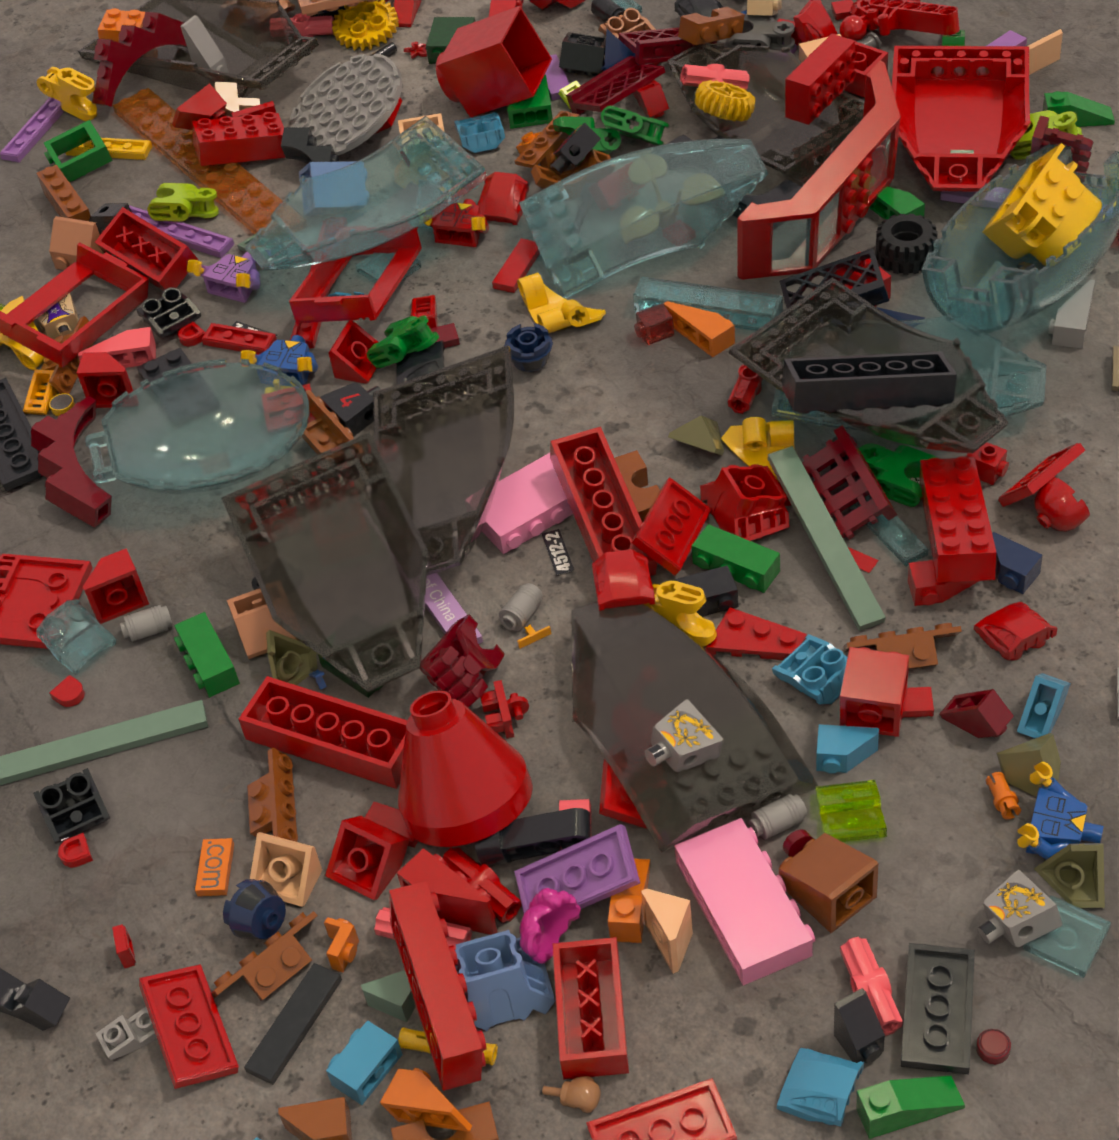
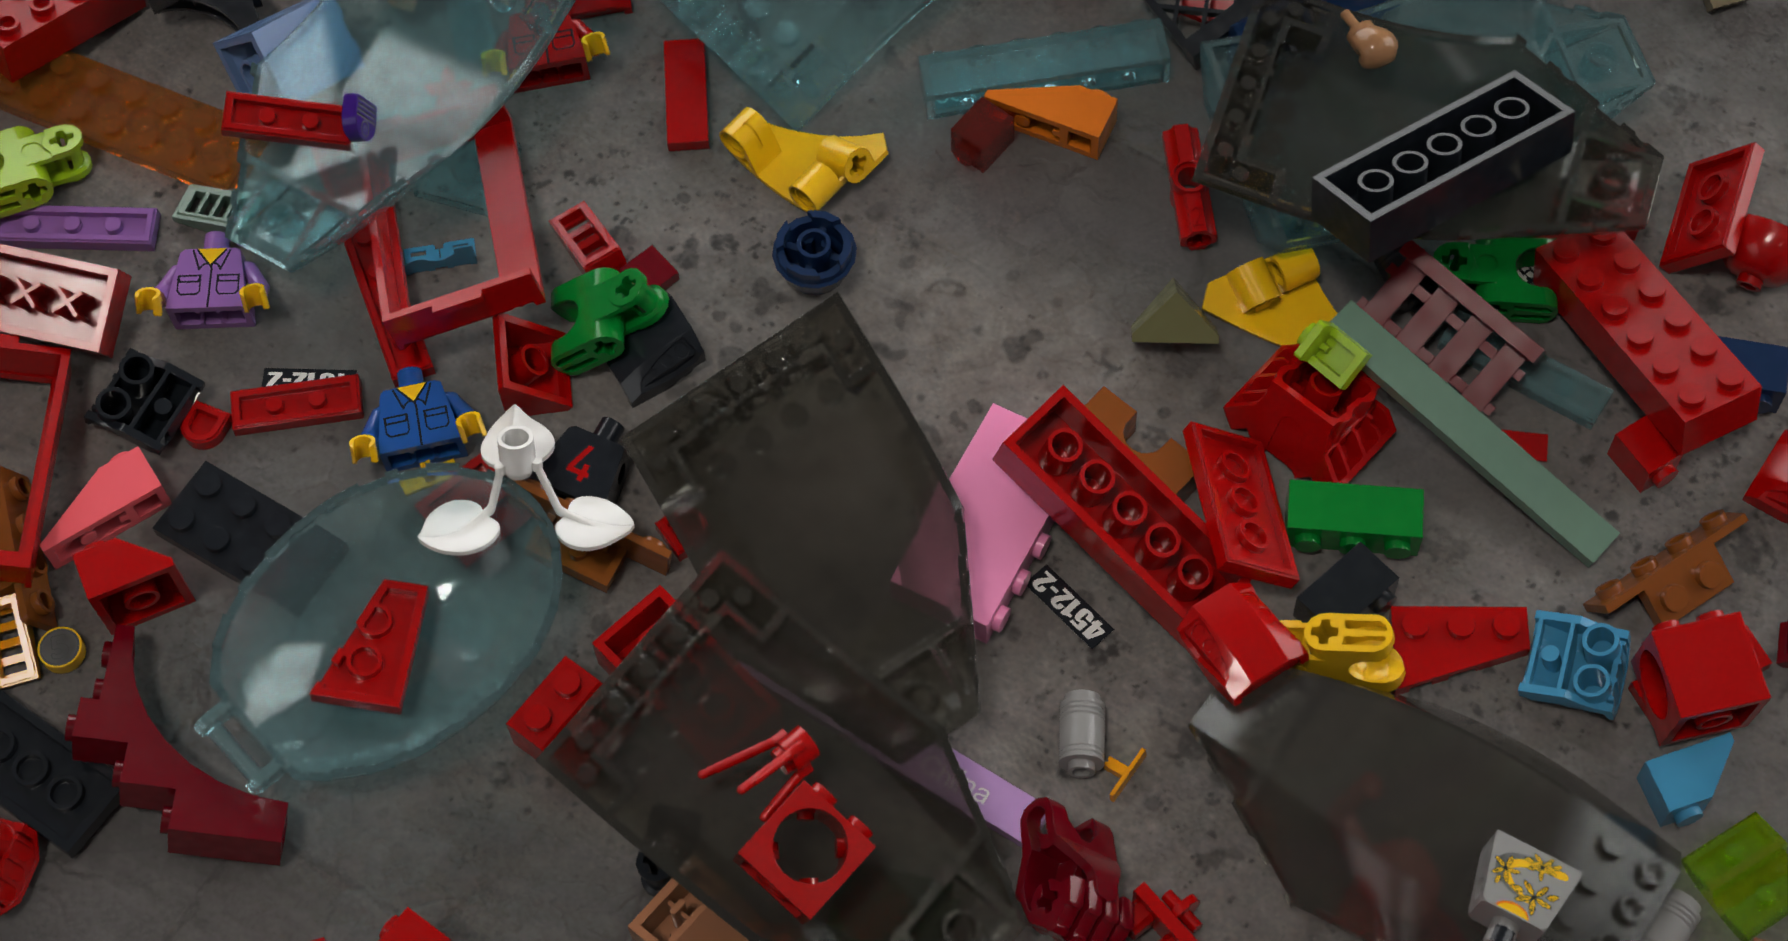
camera: 30 degrees left, 15 degrees up
none -> red tile [221,91,352,151]
none -> red wing [309,579,430,715]
none -> dark purple tile [342,93,377,142]
none -> white plant [417,404,635,556]
none -> red plant [698,725,821,822]
none -> red brick [732,780,876,925]
none -> lime bracket [1293,320,1373,390]
none -> medium nougat piece [1340,9,1399,69]

